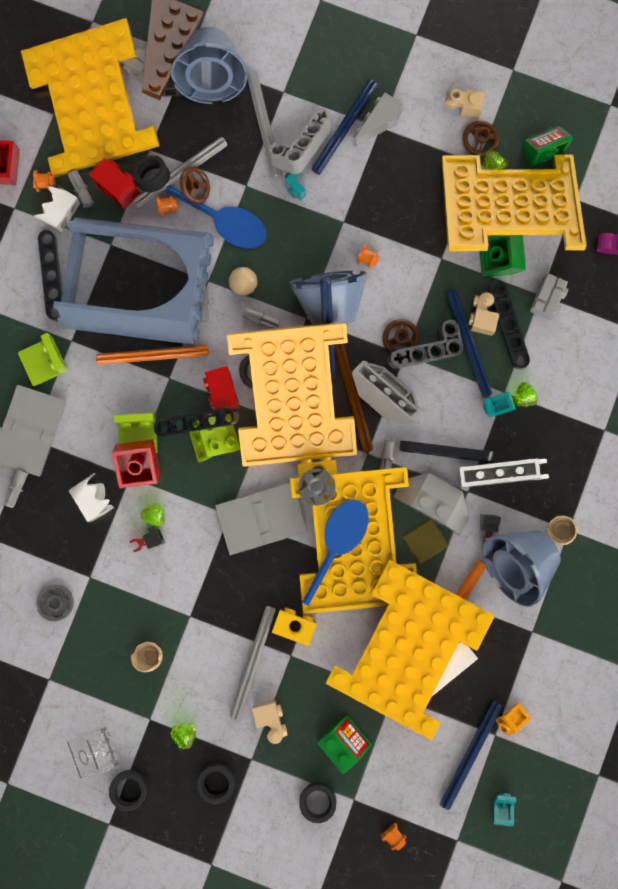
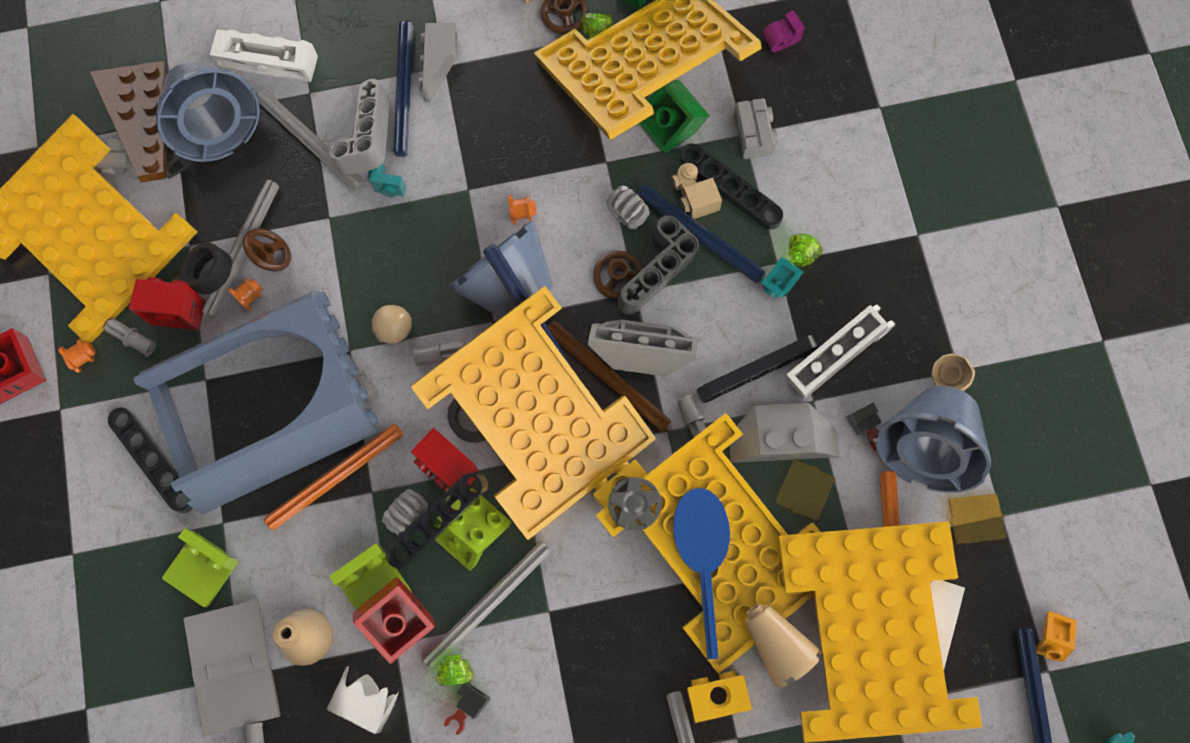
camera: 30 degrees left, 10 degrees down
white piece [34,185,80,232] -> none
blue piece [166,186,266,249] -> none
light grey piece [215,483,307,555] -> none
none -> white brick [209,29,318,82]
none -> tan cone [273,609,333,666]
none -> light grey gear [382,489,428,536]
none -> light grey axle [422,542,551,669]
none -> light grey gear [606,186,650,229]
none -> tan cone [745,603,822,688]
none -> clear yellow piece [948,494,1006,545]

